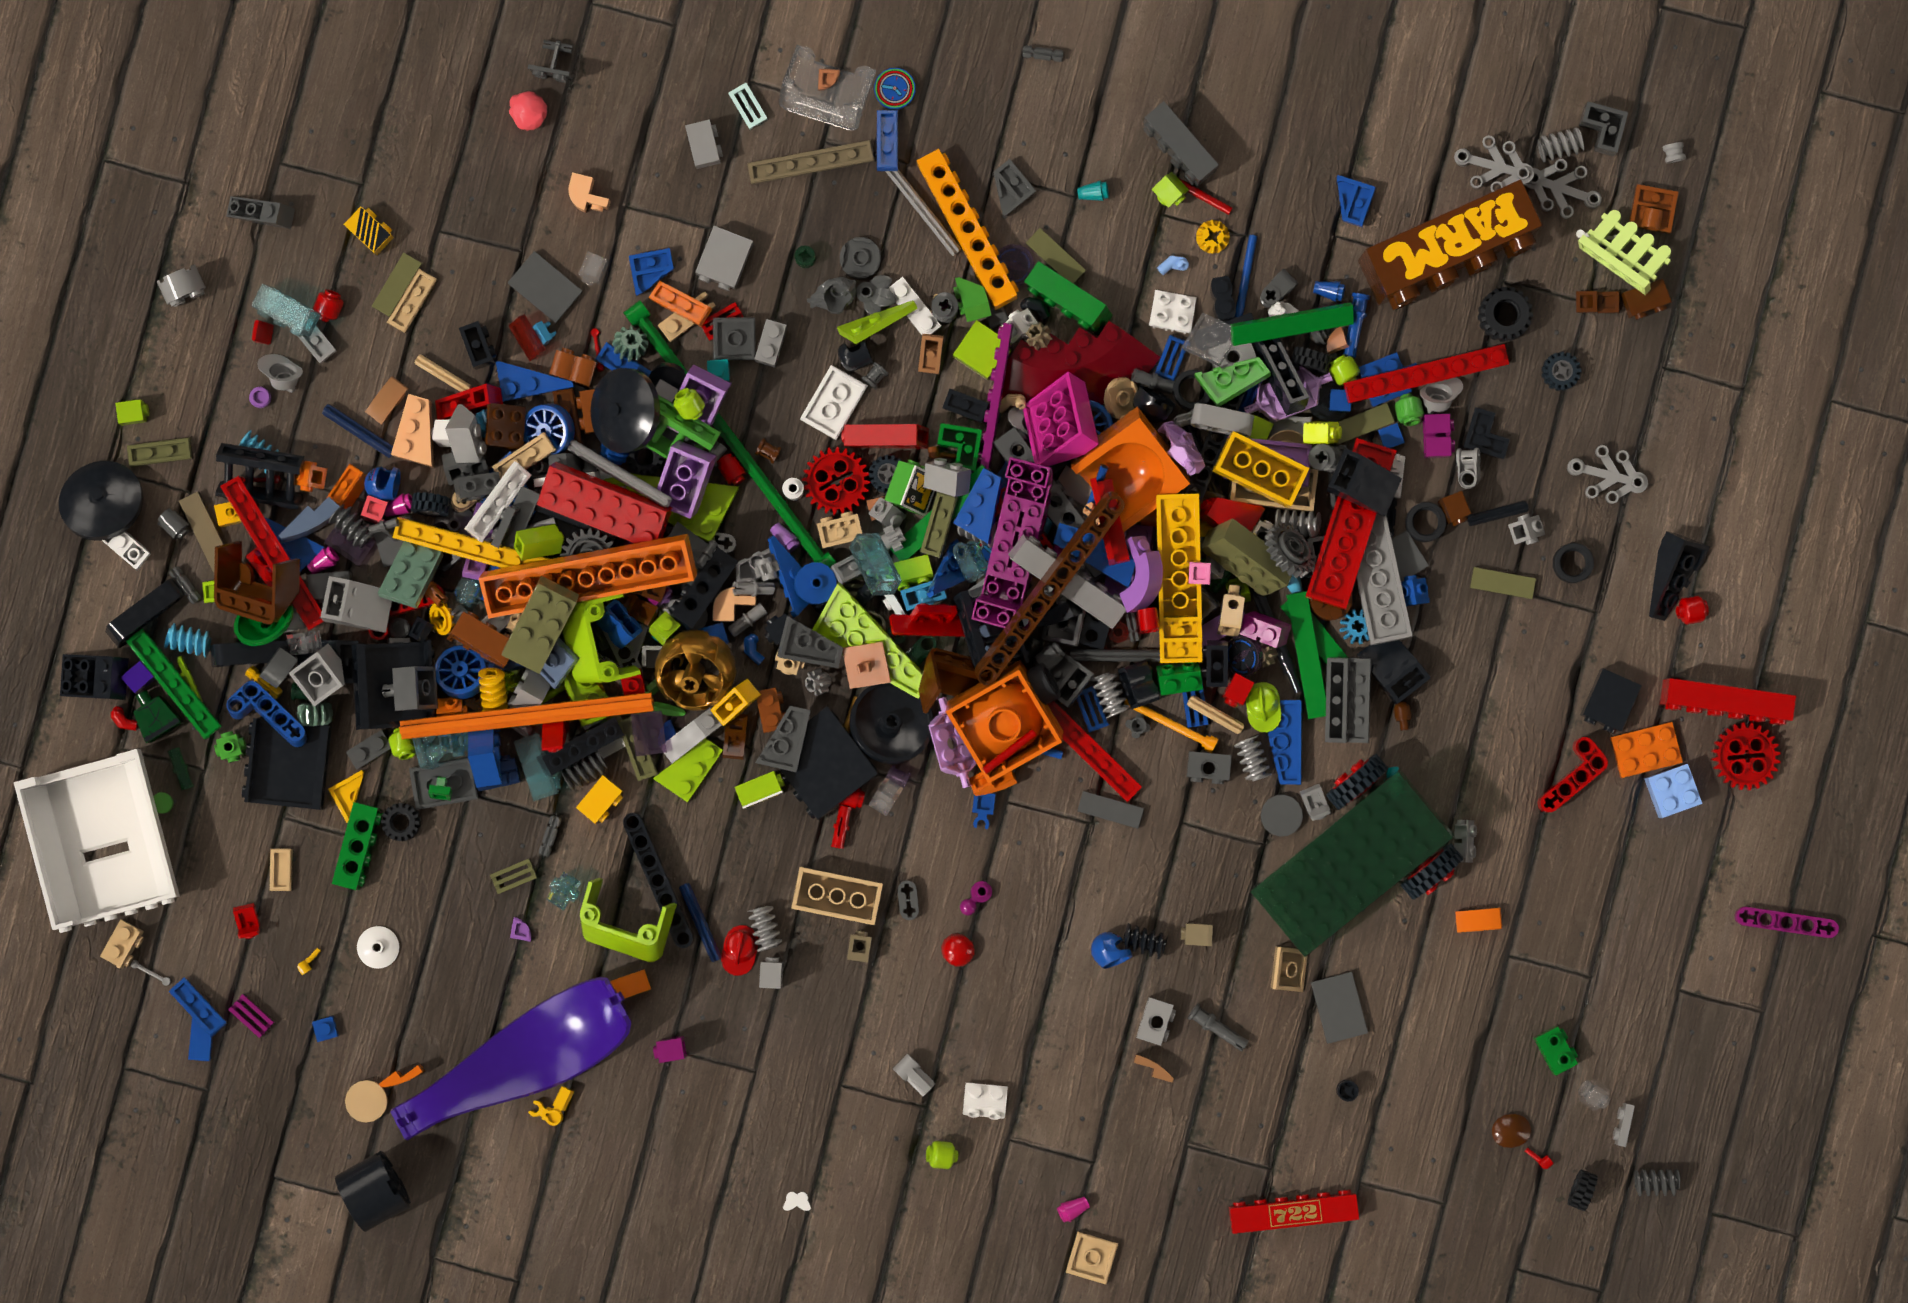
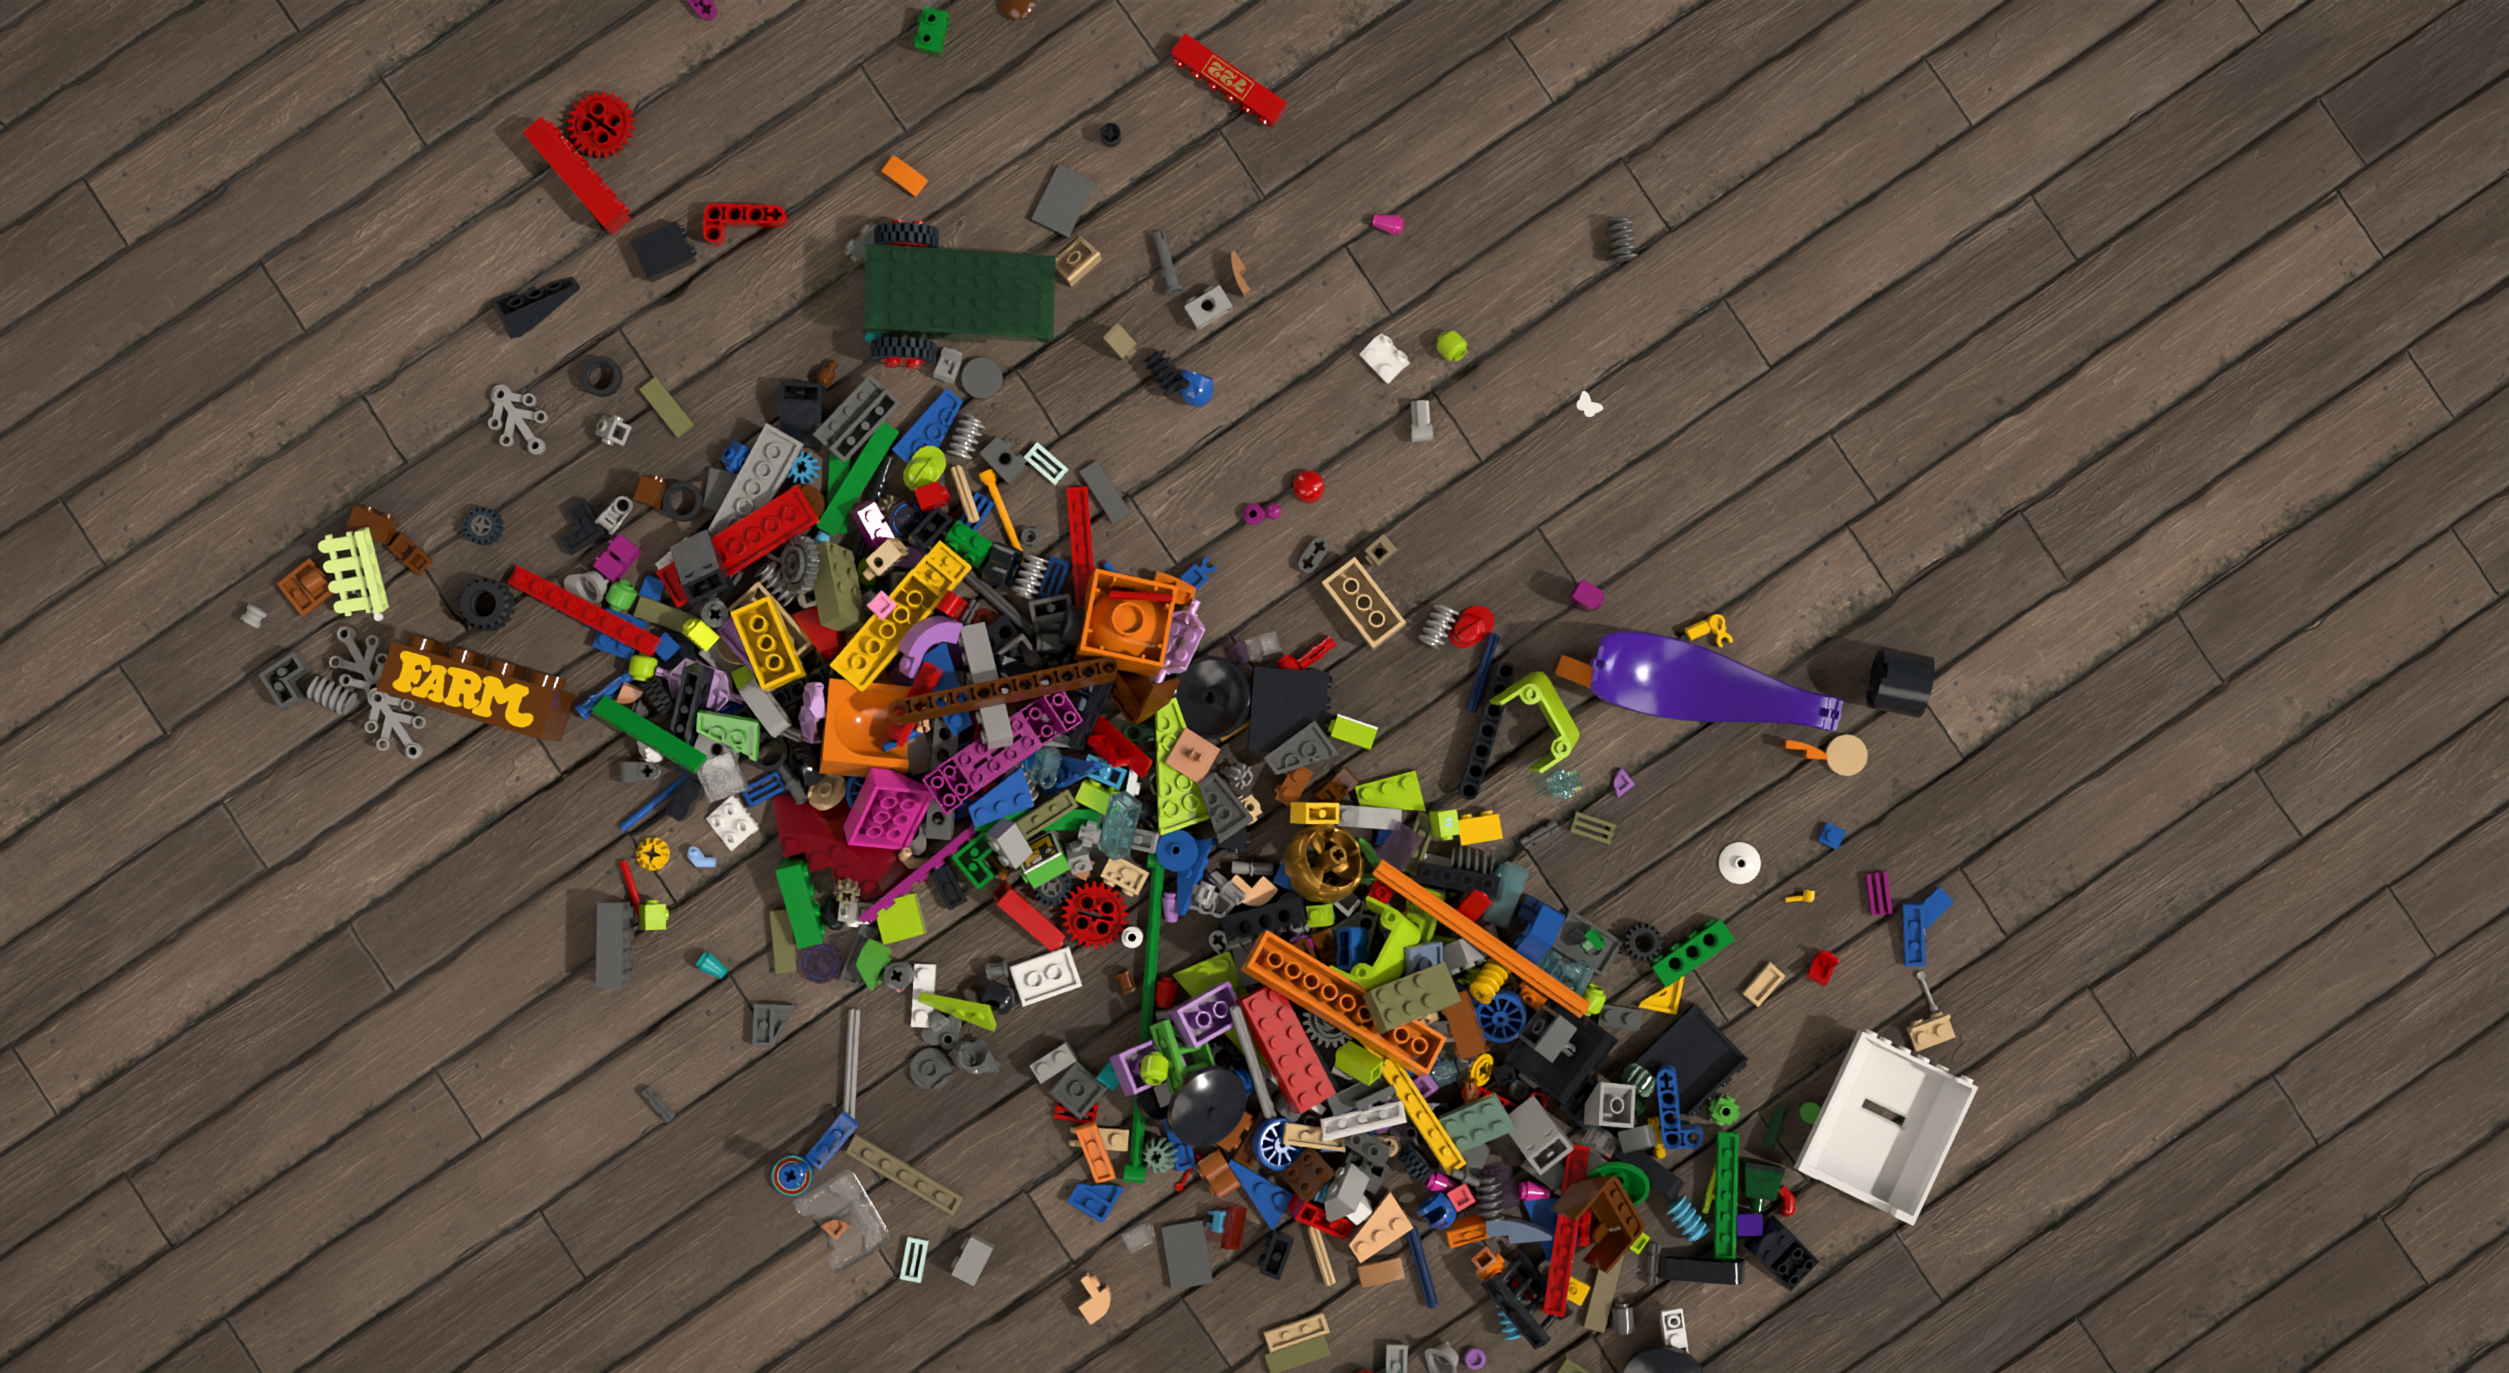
camera: 140 degrees left, 0 degrees up
light grey brick [695,226,754,291] -> none
blue arm [744,633,765,665] -> none
light grey brick [759,957,784,989] -> none
clear green wheel [794,245,816,268] -> none
light orange brick [917,149,1019,310] -> none
medium nougat slope [918,333,943,374] -> none
tan tile [1066,1231,1118,1284] -> none
blue cone [1313,281,1346,302] -> none
blue wing [1337,175,1376,228] -> none
black axle [1467,501,1529,526] -> none
orange plate [1610,722,1683,778] -> none
light blue brick [1644,764,1702,818] -> none
red head [1676,596,1709,625] -> none
none -> blue pin [781,1161,809,1185]
none -> light aqua tile [1024,442,1069,485]
none -> lime brick [1429,809,1460,841]

